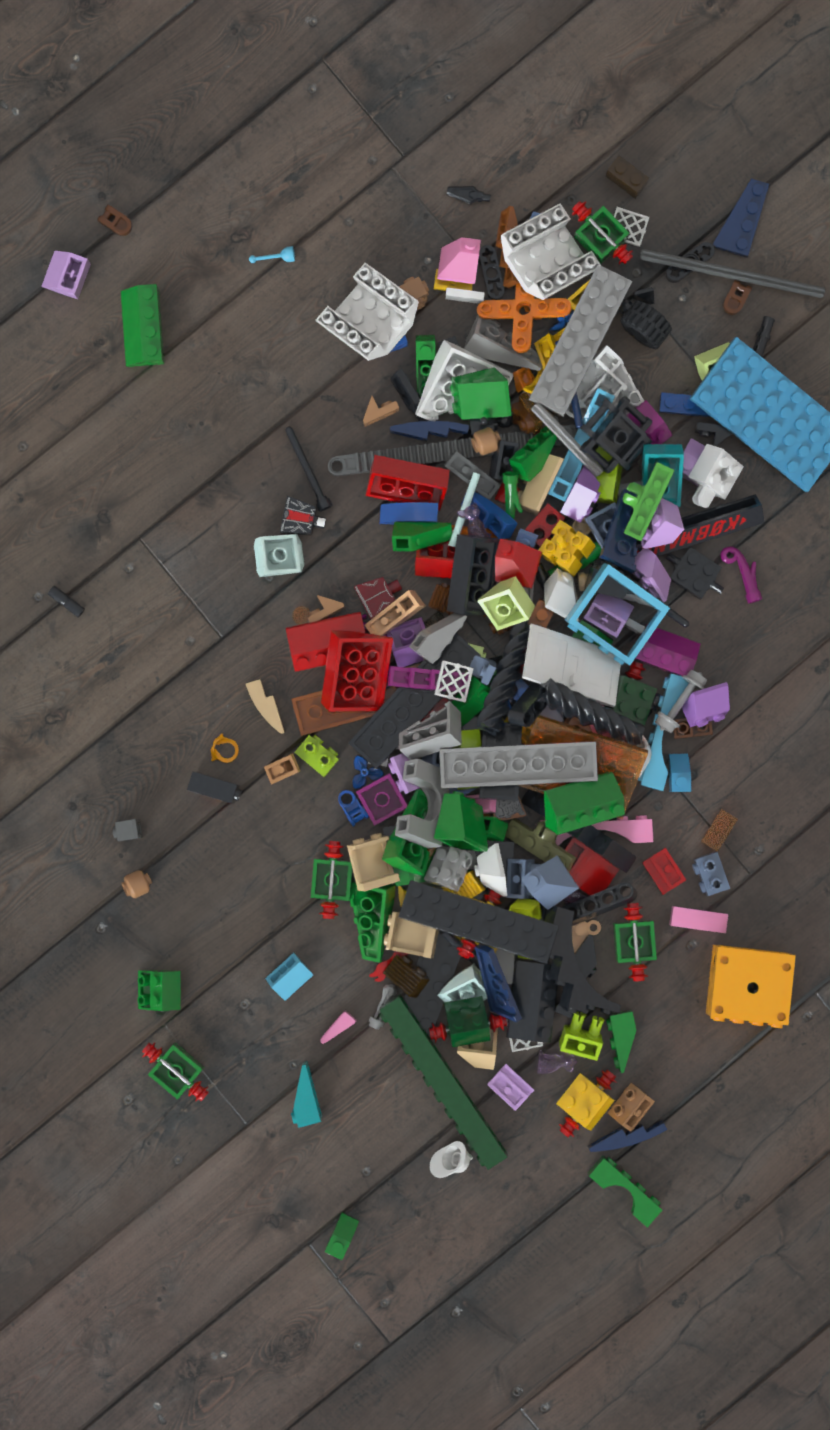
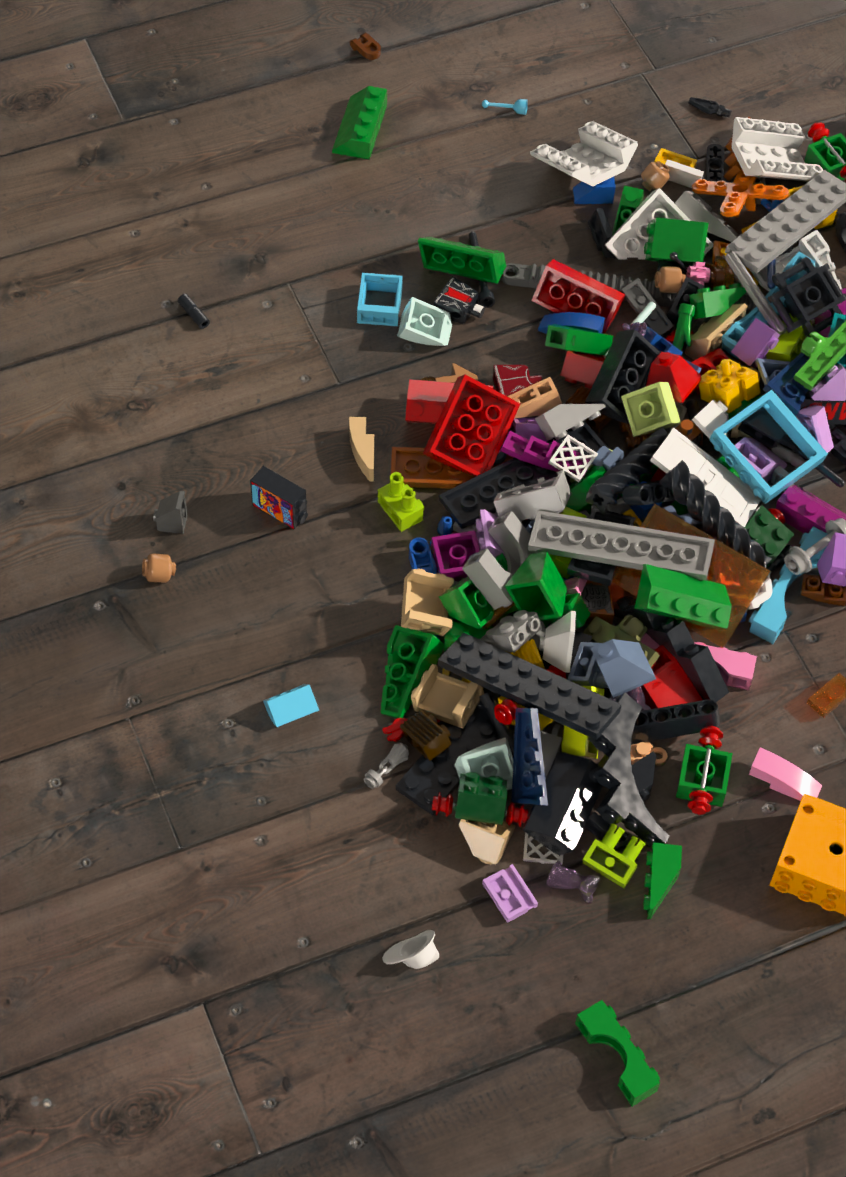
camera: 20 degrees right, 30 degrees down
lavender slope [42,251,91,300] -> none
green slope [137,970,181,1011] -> none
green brick [142,1042,209,1102] -> none
light orange piece [211,733,239,763] -> none
medium nougat slope [264,754,300,784] -> none
teal slope [291,1061,322,1128] -> none
green brick [311,841,353,919] -> none
bright pink slope [320,1010,357,1044] -> none
green slope [325,1213,359,1260] -> none
medium nougat slope [363,396,399,427] -> none
dark green brick [379,994,508,1170] -> none
dark blue slope [390,421,469,442] -> none
medium nougat brick [399,277,429,310] -> none
bright pink slope [437,237,481,284] -> none
yellow brick [556,1069,617,1138] -> none
dark blue slope [588,1120,667,1152] -> none
medium nougat brick [608,1083,655,1132] -> none
red plate [642,848,686,895] -> none
dark azure slope [669,754,691,792] -> none
sand blue brick [692,852,730,896] -> none
none -> medium azure window [357,273,402,327]
none -> green slope [418,237,506,284]
none -> medium nougat head [641,161,670,191]
none -> bright pink gear [686,262,710,285]

